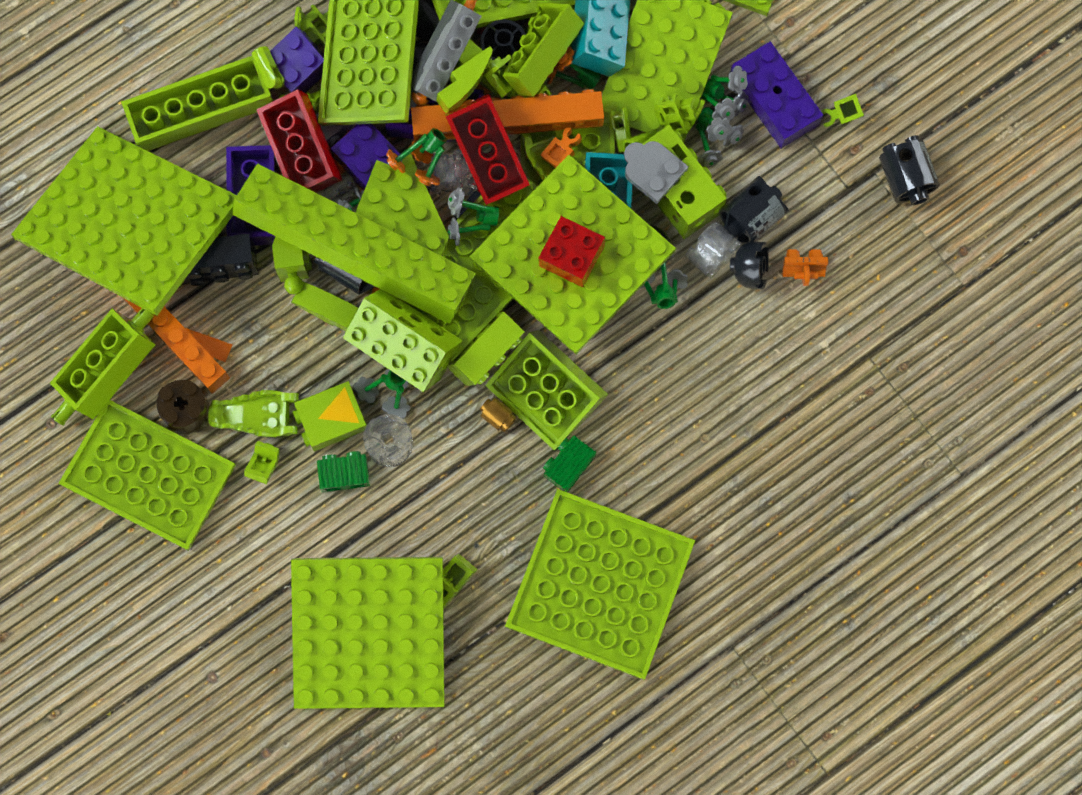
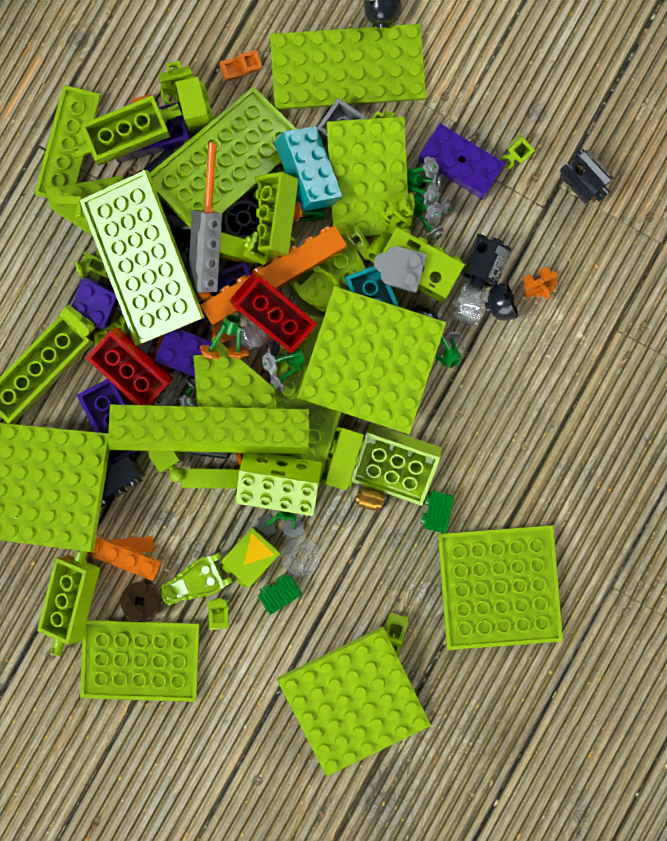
camera: 20 degrees left, 10 degrees up
lime slope [436,46,493,113] -> none
red brick [538,216,605,288] -> none
orange plate [540,127,582,168] -> none

